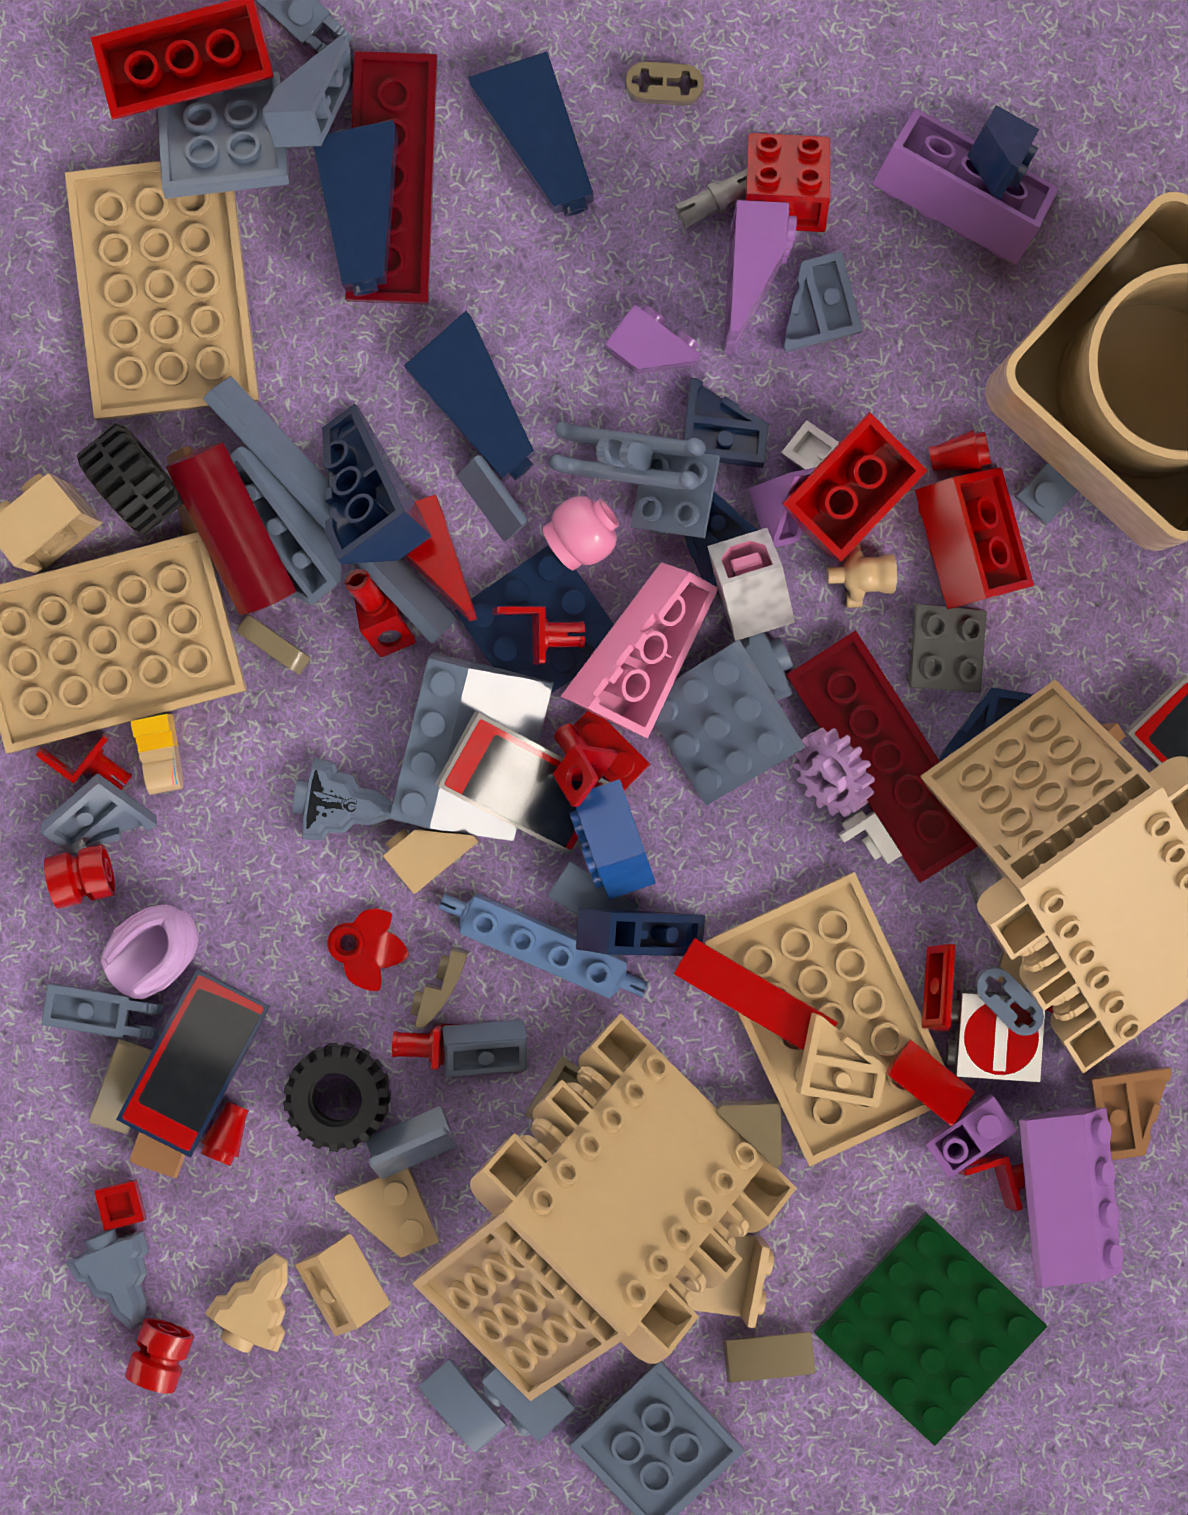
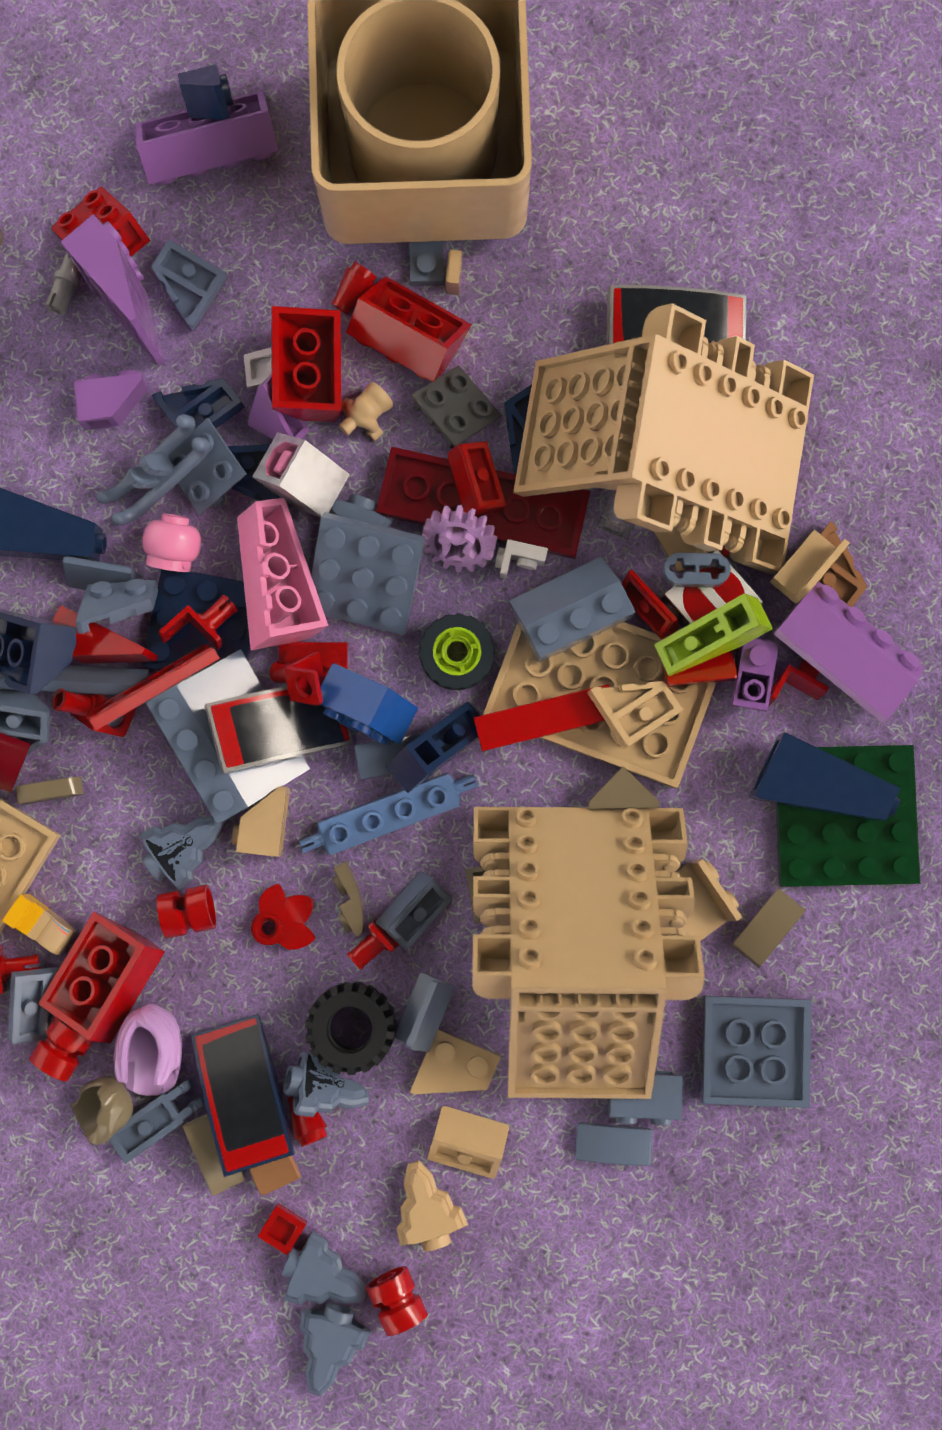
camera: 40 degrees left, 5 degrees down
none -> red slope [38,911,165,1044]
none -> dark tan hair [71,1077,133,1146]
none -> sand blue wing [75,579,158,634]
none -> red tile [86,643,220,731]
none -> red wheel [157,884,217,939]
none -> sand blue rock [283,1051,369,1117]
none -> sand blue rock [299,1303,371,1397]
none -> black wheel [419,613,495,690]
none -> tan tile [445,250,462,295]
none -> red slope [447,441,506,515]
none -> sand blue slope [508,556,635,663]
none -> lime slope [654,593,773,676]
none -> dark blue slope [749,732,901,821]
none -> tan panel [770,529,850,604]

